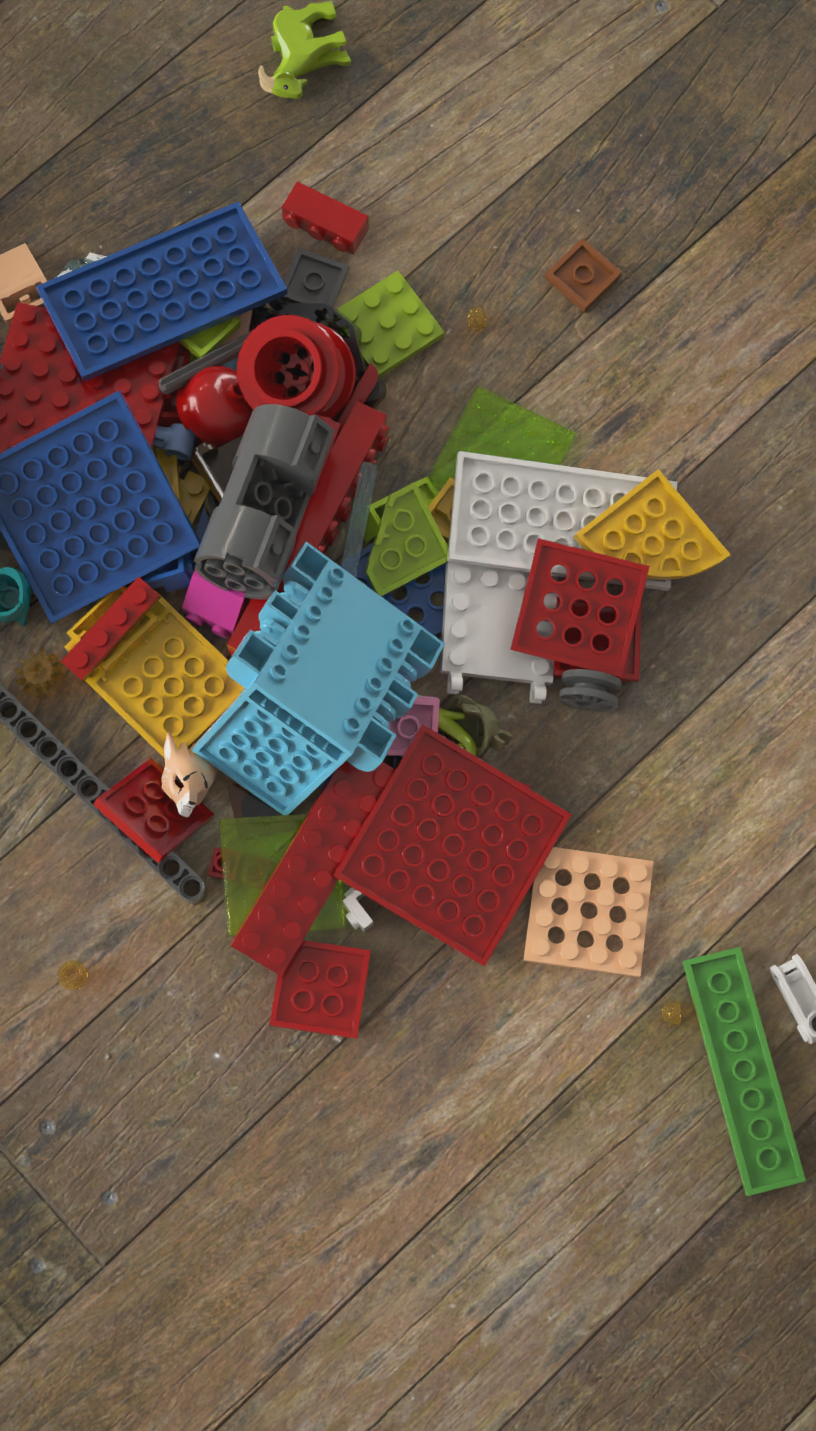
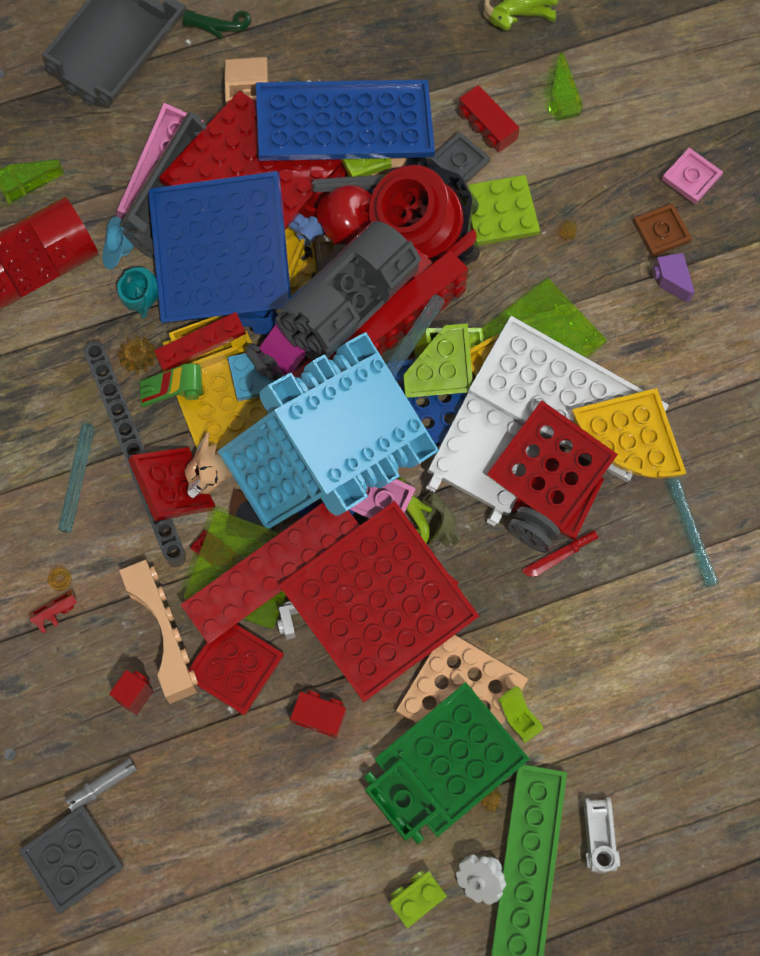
camera: 25 degrees right, 5 degrees down
none -> dark grey plate [19,805,124,914]
none -> red plate [29,590,77,633]
none -> clear light blue axle [58,423,94,533]
none -> light grey pin [65,758,137,812]
none -> red brick [109,670,153,716]
none -> light nougat arch [119,560,198,704]
none -> bright green door [140,364,203,407]
none -> medium azure wing [228,353,274,401]
none -> dark grey piece [246,344,285,382]
none -> red brick [290,690,347,739]
none -> green plate [363,682,530,845]
none -> lime bracket [389,870,447,928]
none -> white plant [456,854,506,905]
none -> lime bracket [498,686,544,744]
none -> red piece [522,531,599,577]
none -> clear neon green slope [548,52,583,122]
none -> medium lavender slope [652,253,695,302]
none -> bright pink plate [662,148,723,205]
none -> clear light blue piece [666,477,719,588]

